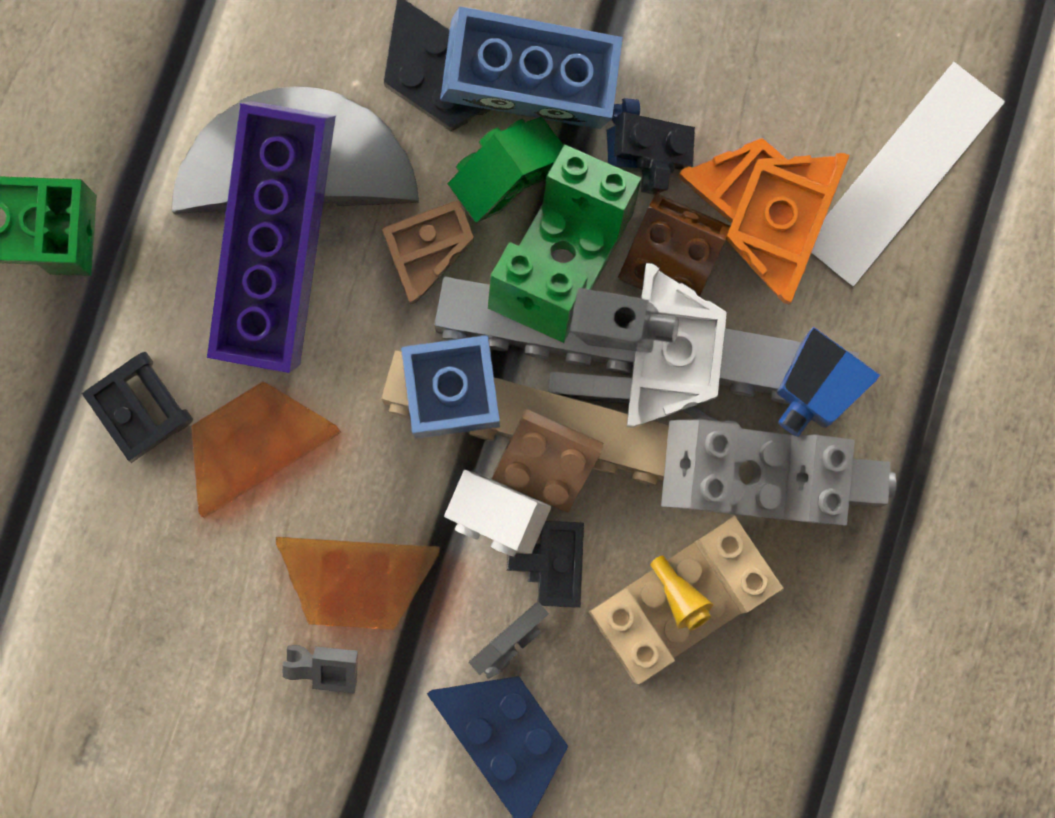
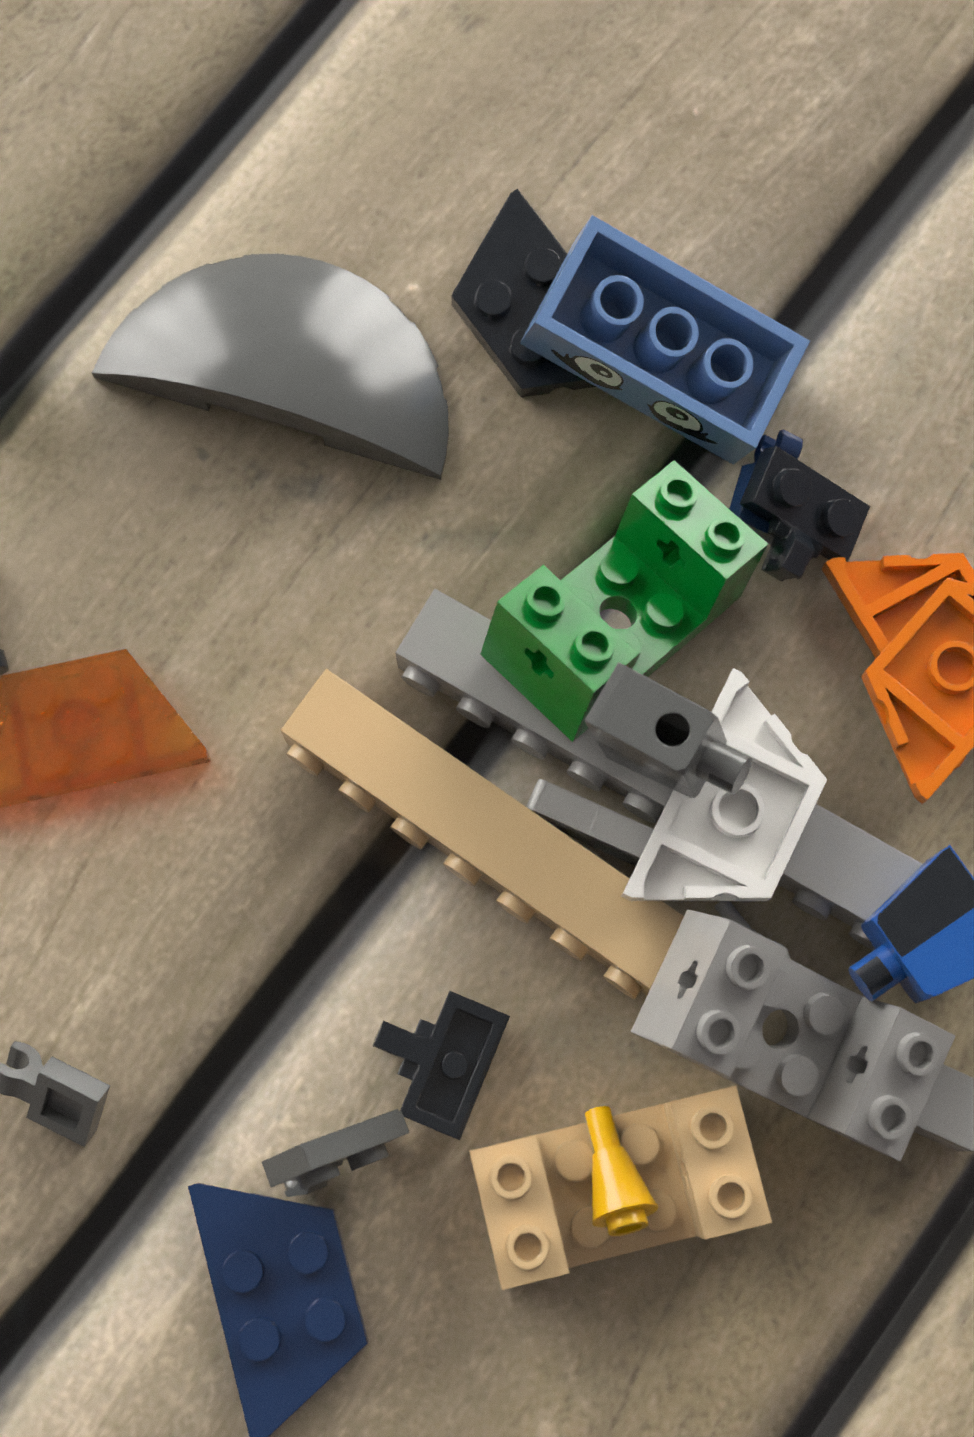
camera: 20 degrees right, 5 degrees down
dark purple brick [207,101,336,373] -> none
clear orange wing [276,537,440,630] -> none
medium nougat wing [382,200,474,305] -> none
medium blue brick [401,335,500,439] -> none
white brick [444,470,551,557] -> none
green brick [447,116,564,223] -> none
medium nougat plate [491,408,604,513] -> none
reddish brown bracket [618,194,730,297] -> none

